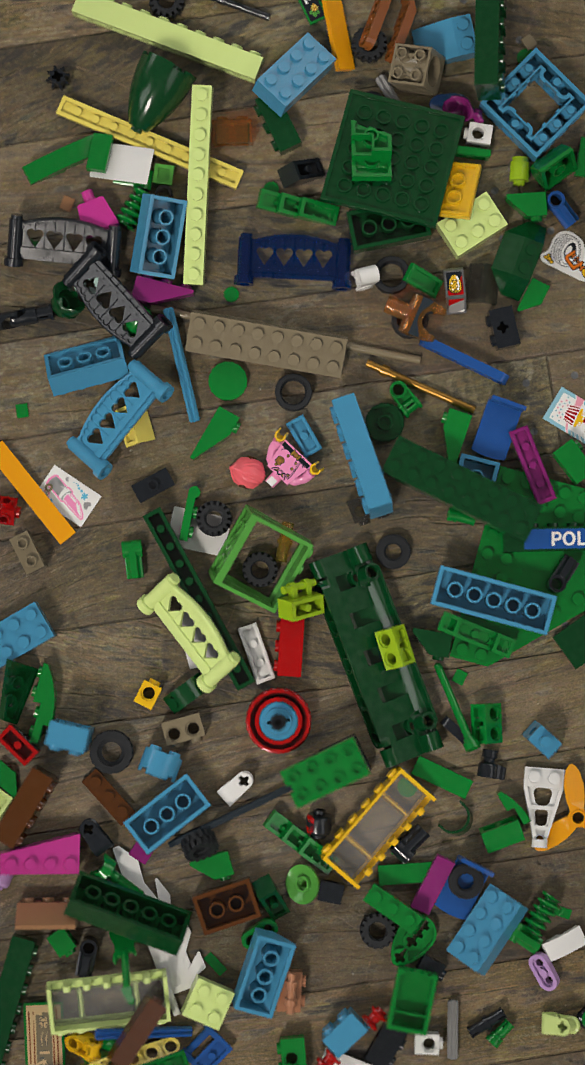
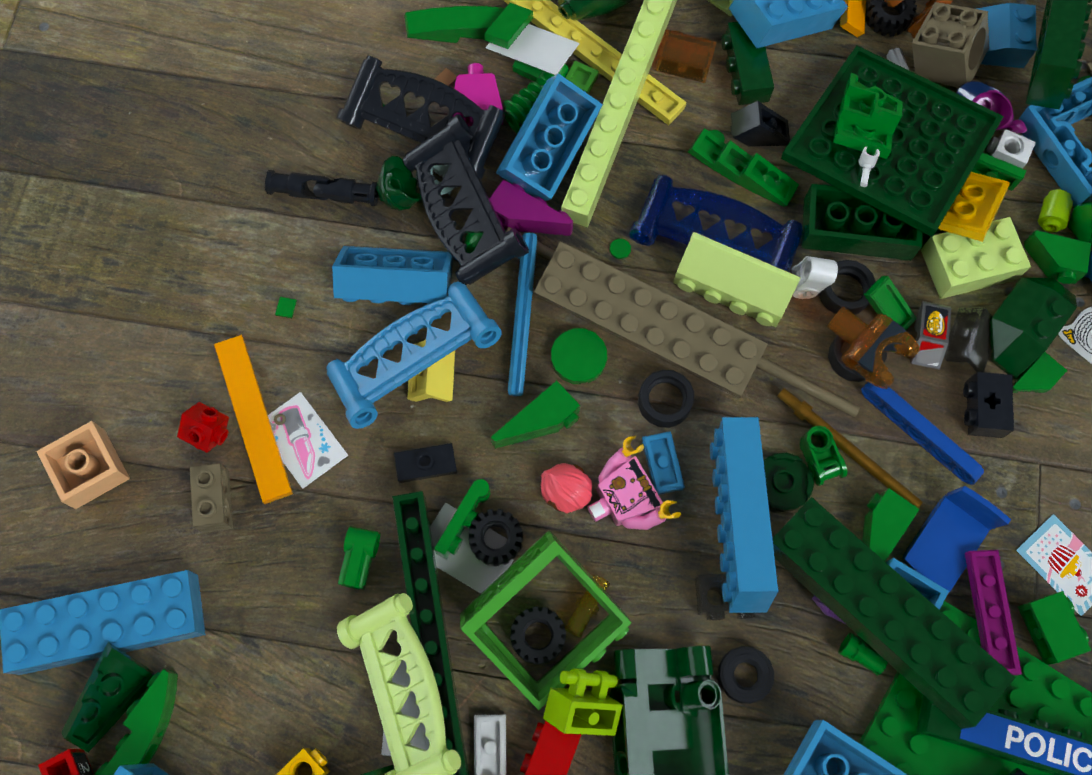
camera: 10 degrees right, 15 degrees down
none -> yellowish green slope [673,232,801,327]
none -> white hand [859,147,880,187]

